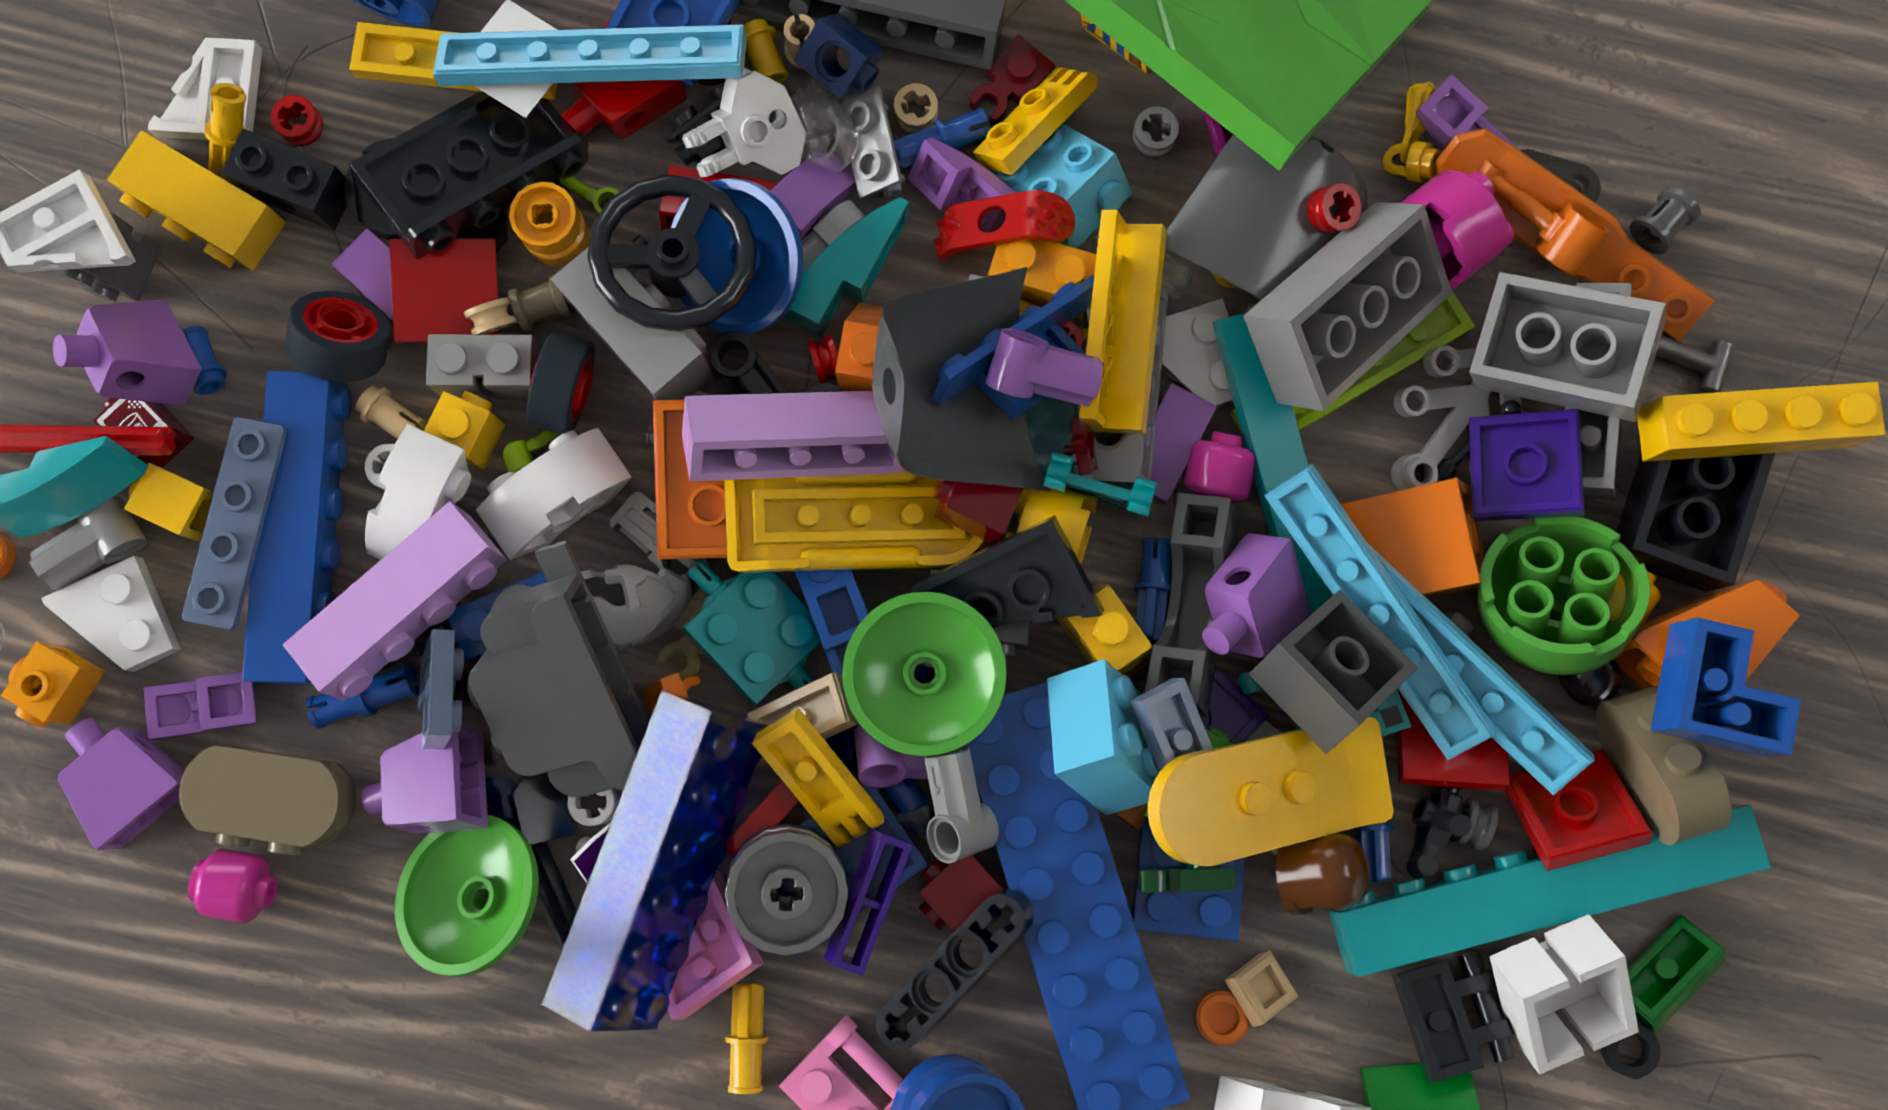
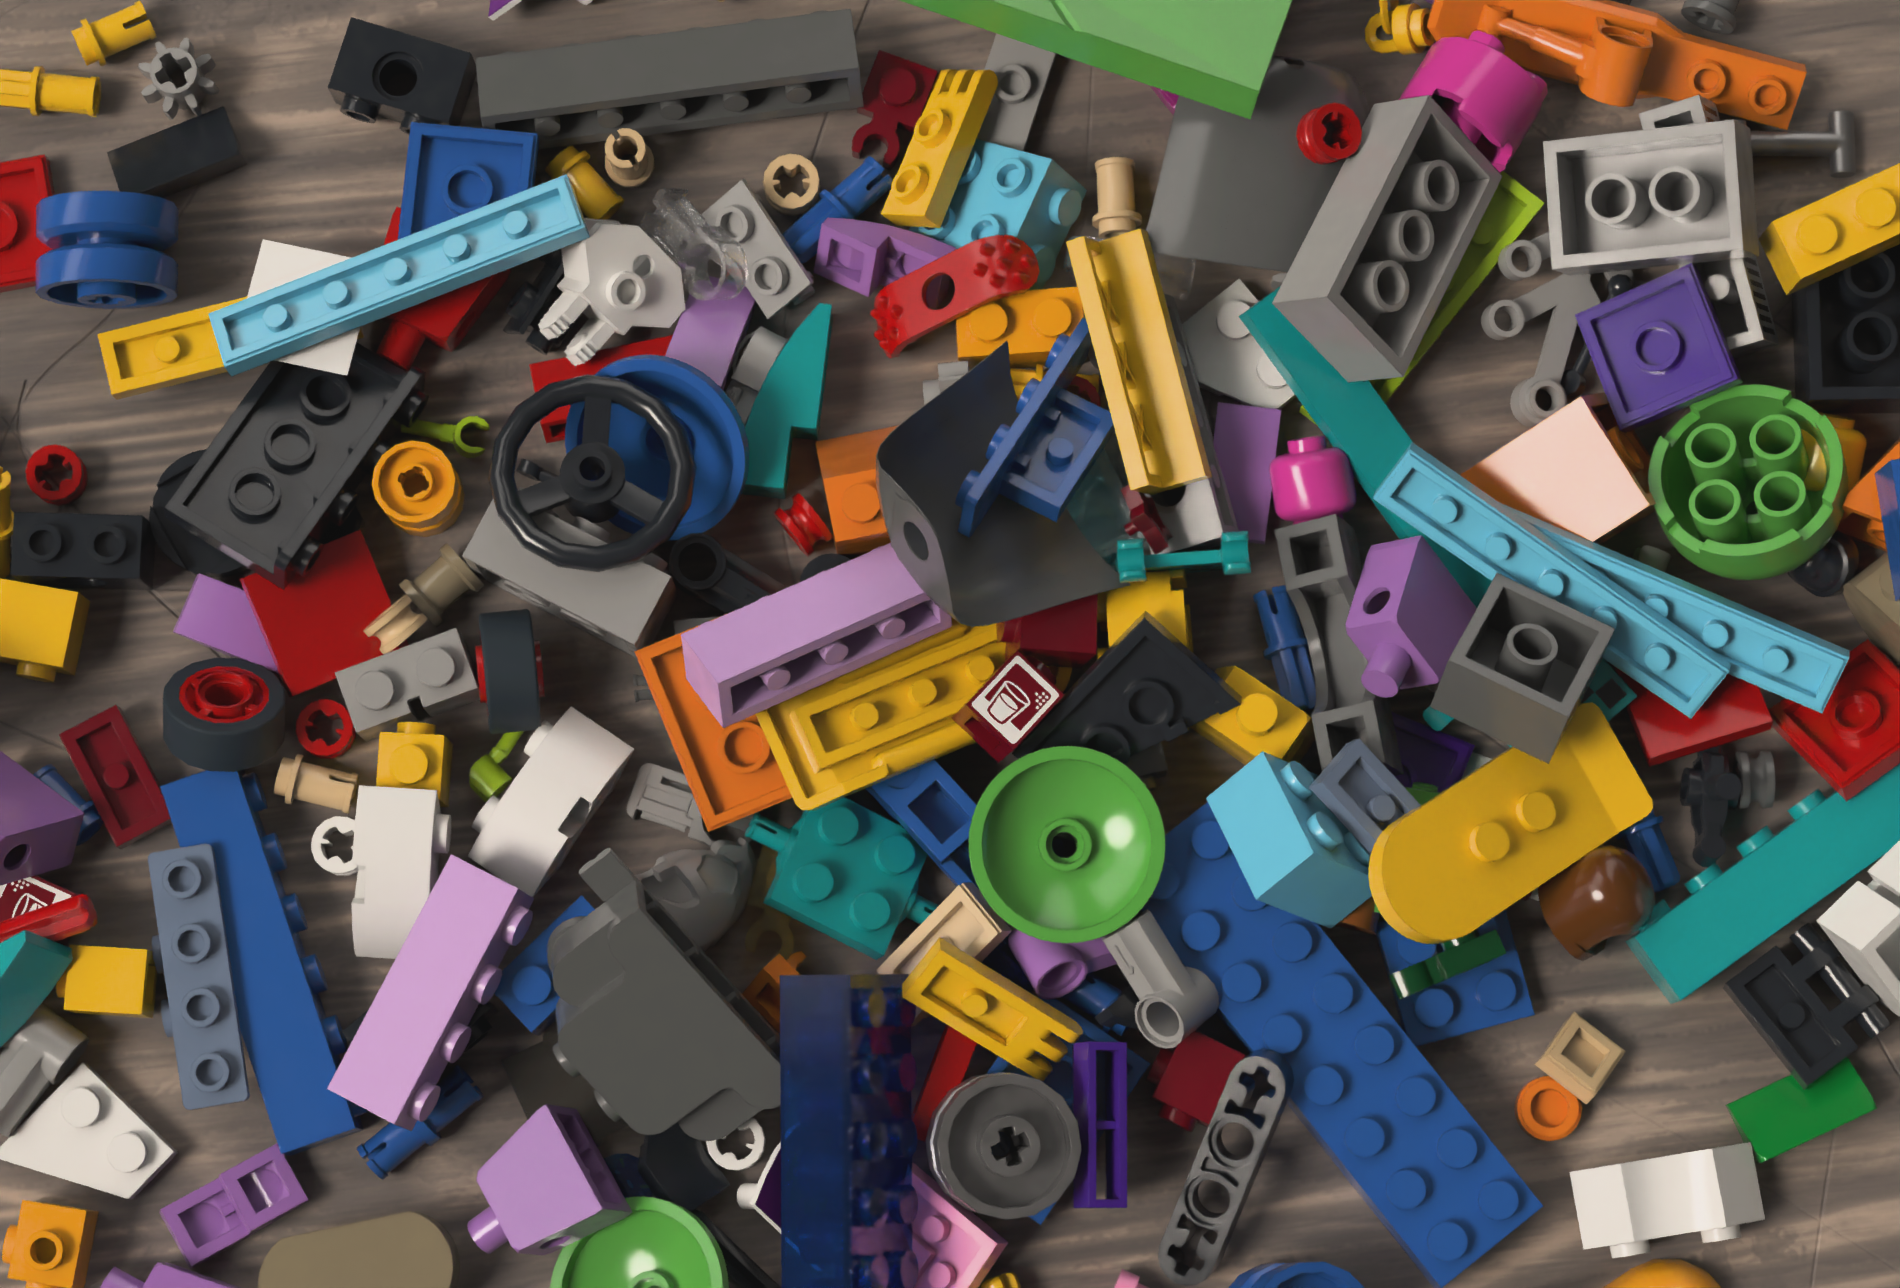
camera: 20 degrees left, 0 degrees up
sand blue plate [418,629,464,749] -> none
dark blue brick [793,13,885,99] -> none
medium lavender piece [985,328,1103,407] -> none
light grey bush [1132,106,1179,158] -> none
none -> dark red plate [59,705,172,849]
none -> red bush [296,699,357,759]
none -> dark red brick [952,650,1064,763]
none -> light grey plate [976,33,1057,151]
none -> tan pin [1092,157,1142,240]

